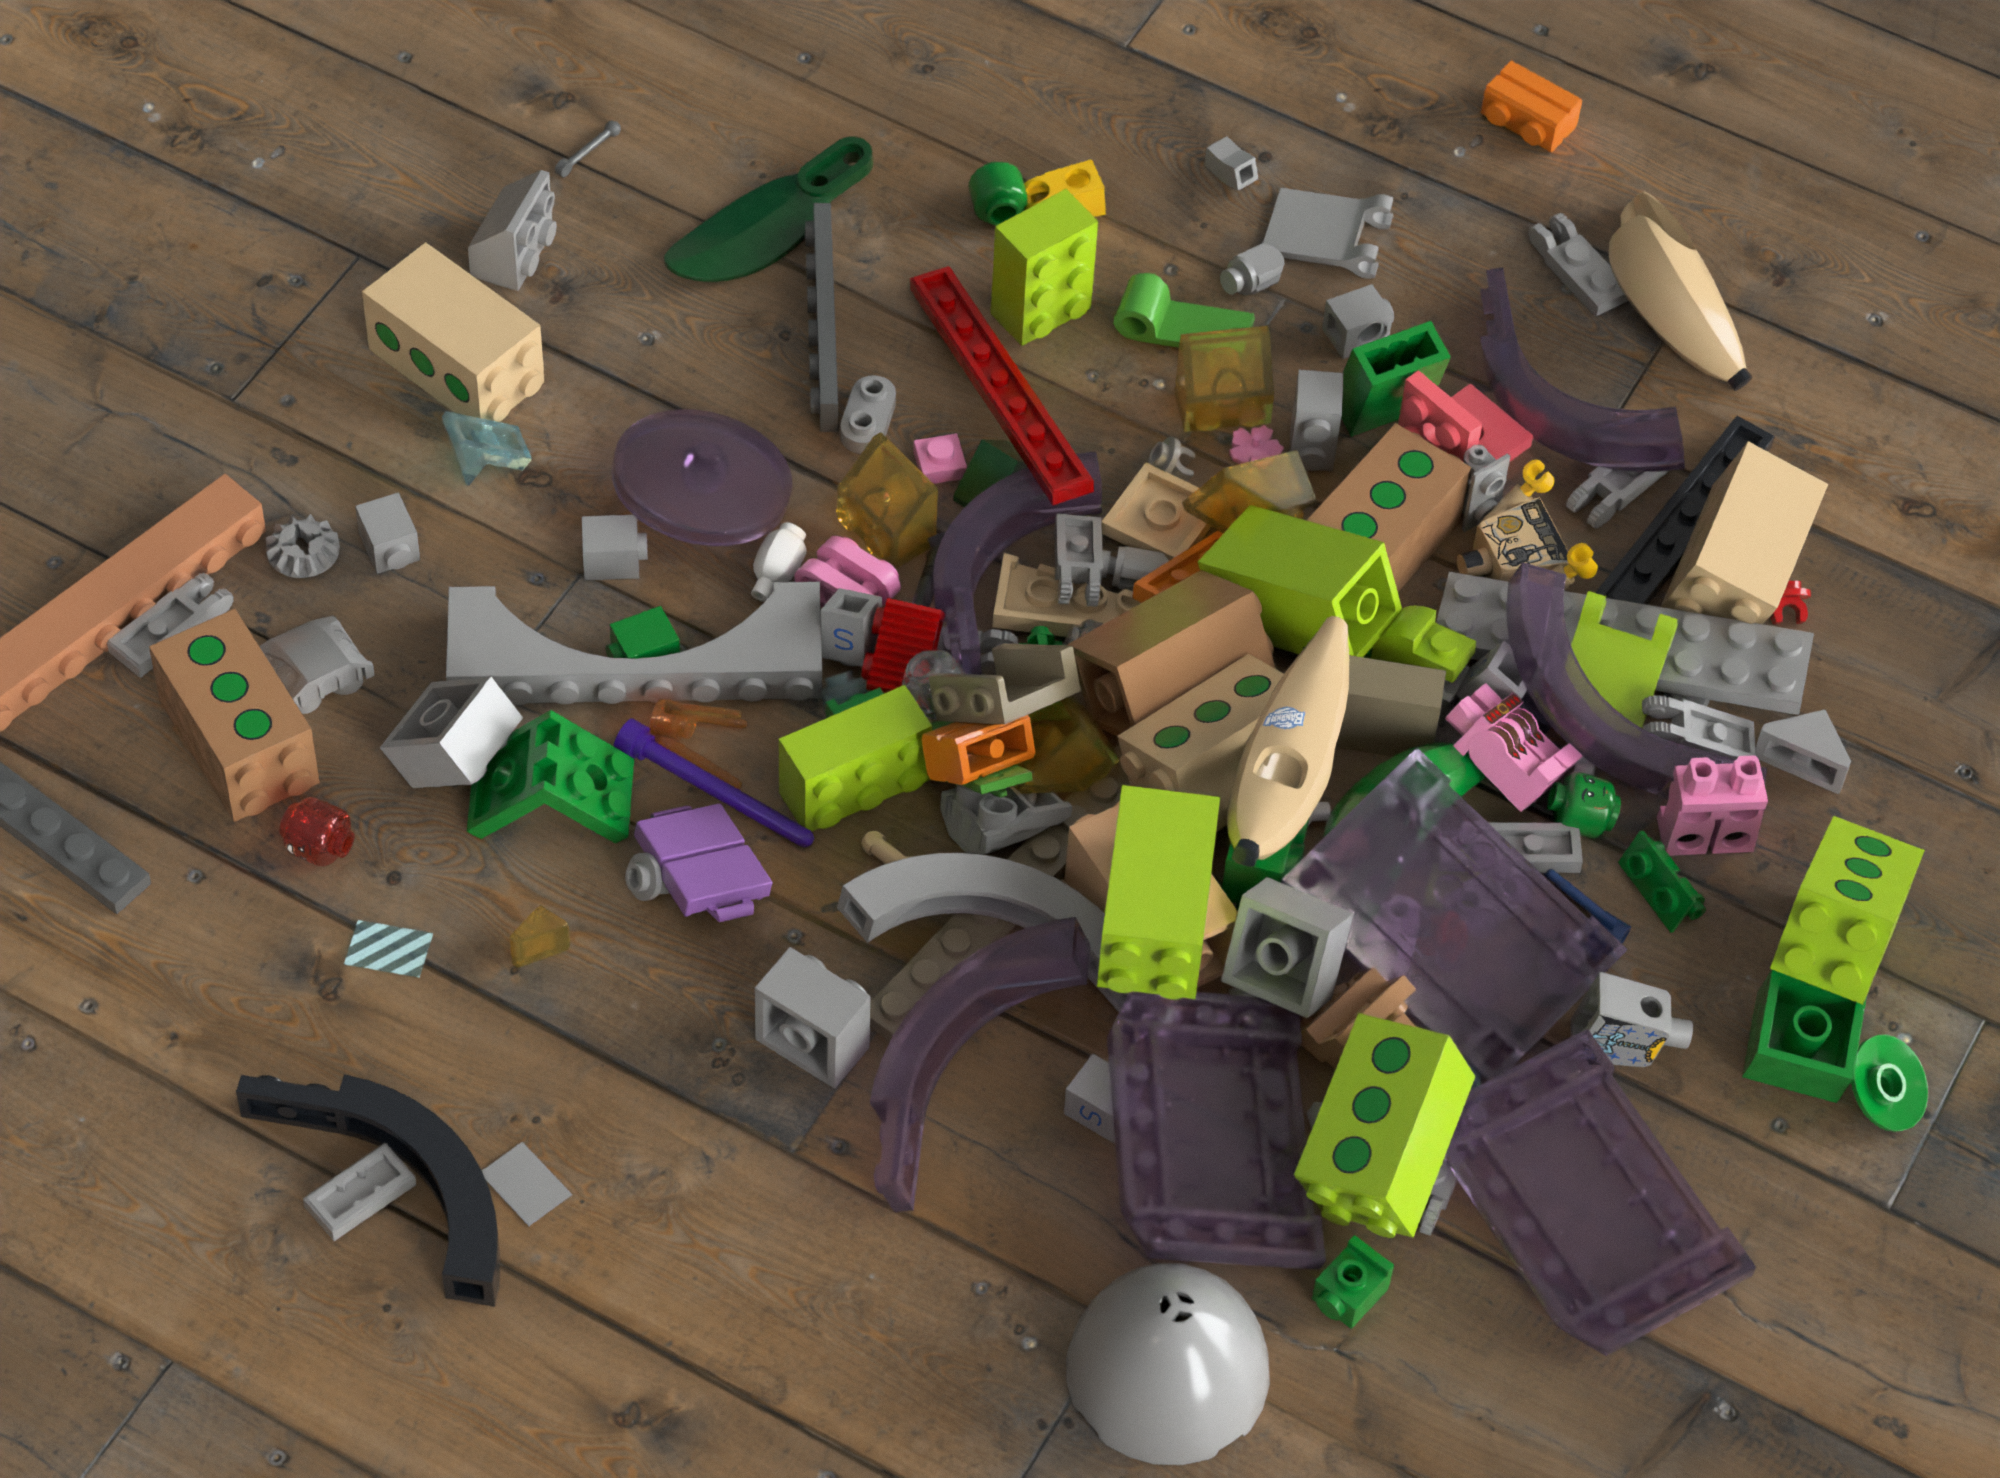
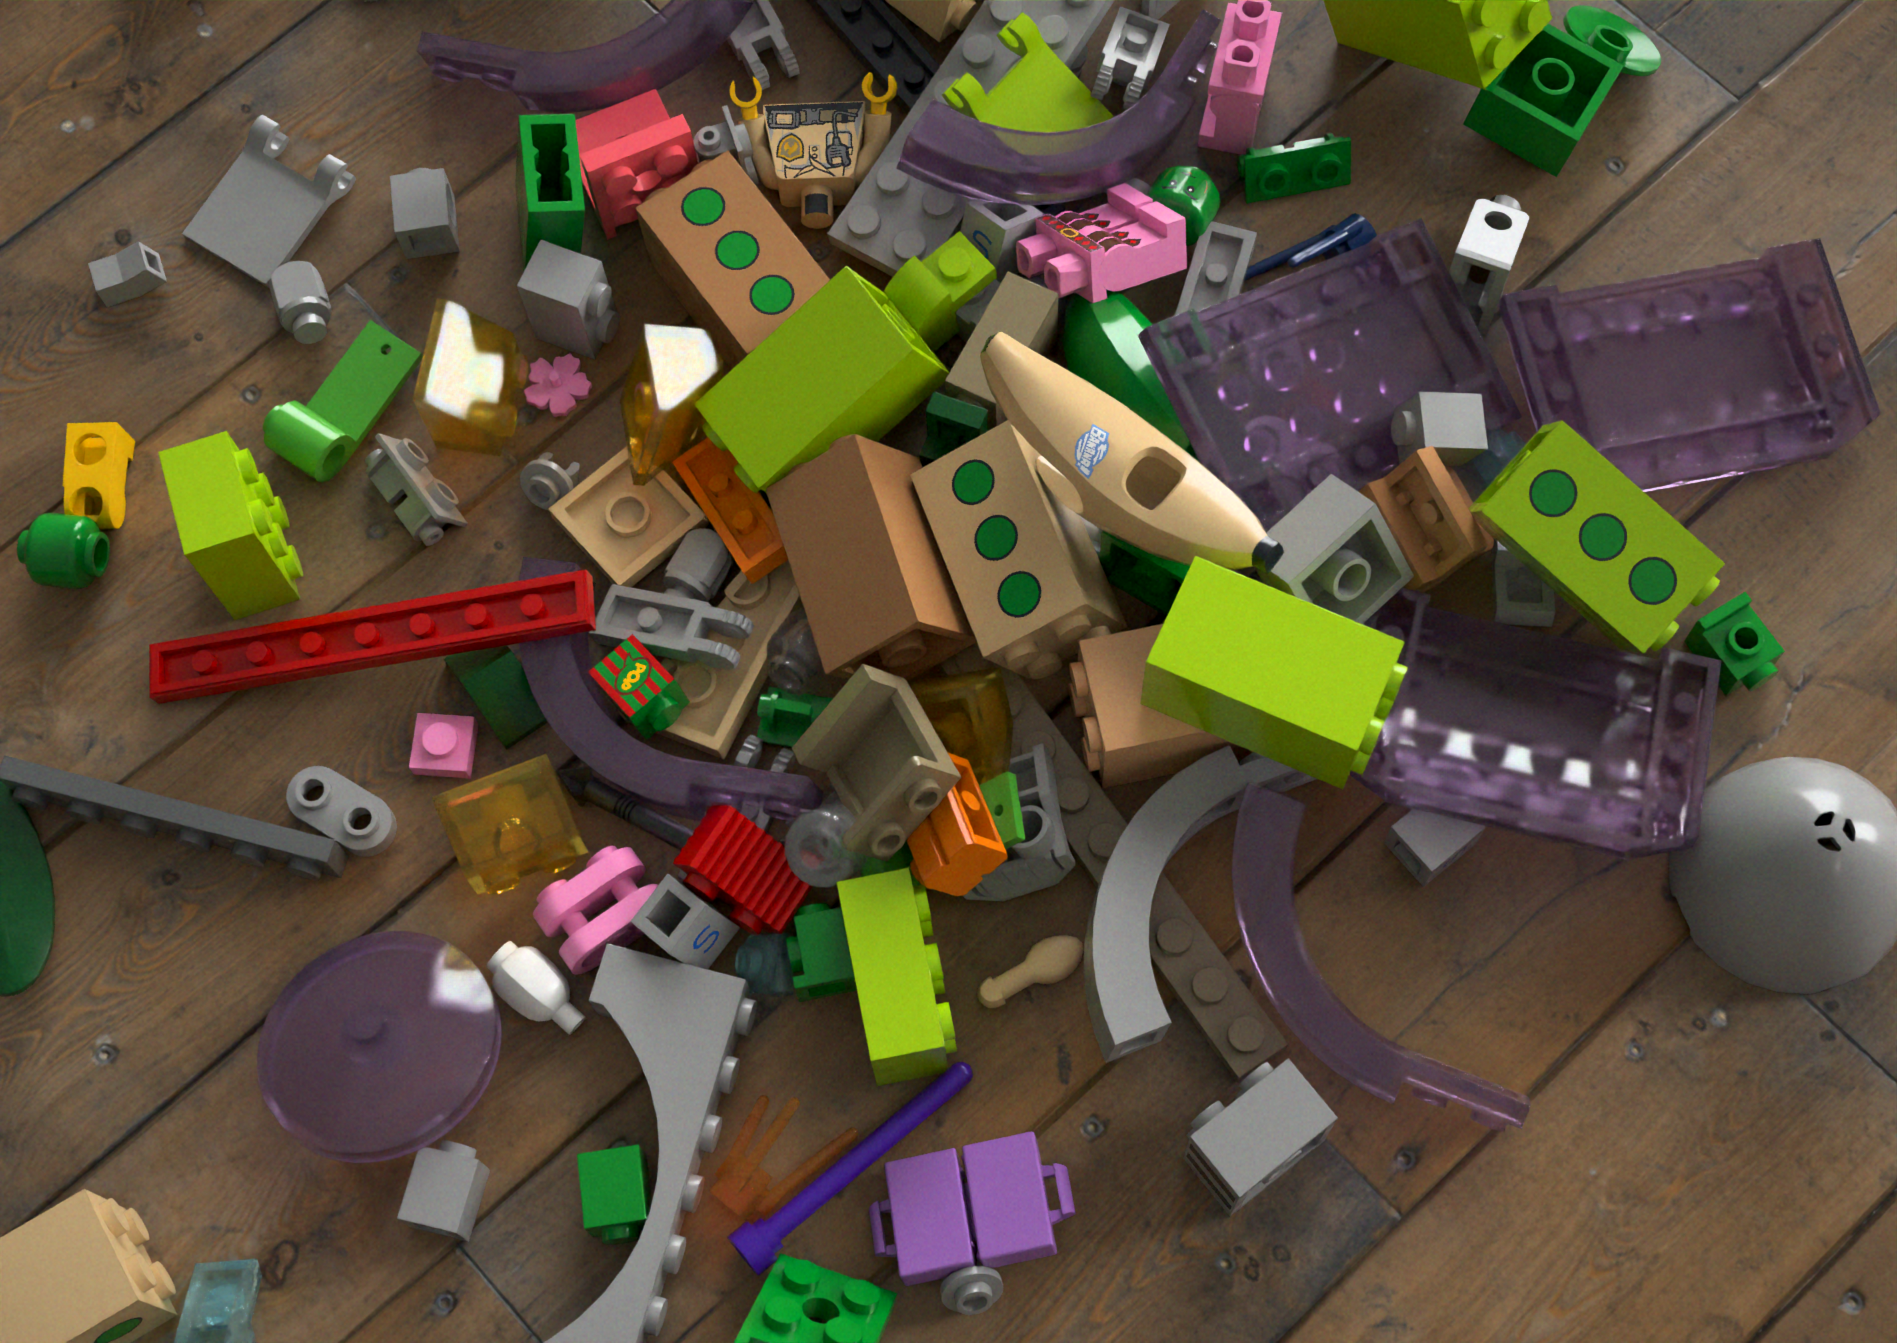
camera: 65 degrees left, 15 degrees up
none -> light grey hinge [365,433,468,546]
none -> green brick [588,634,690,740]
none -> light grey brick [1391,392,1488,466]

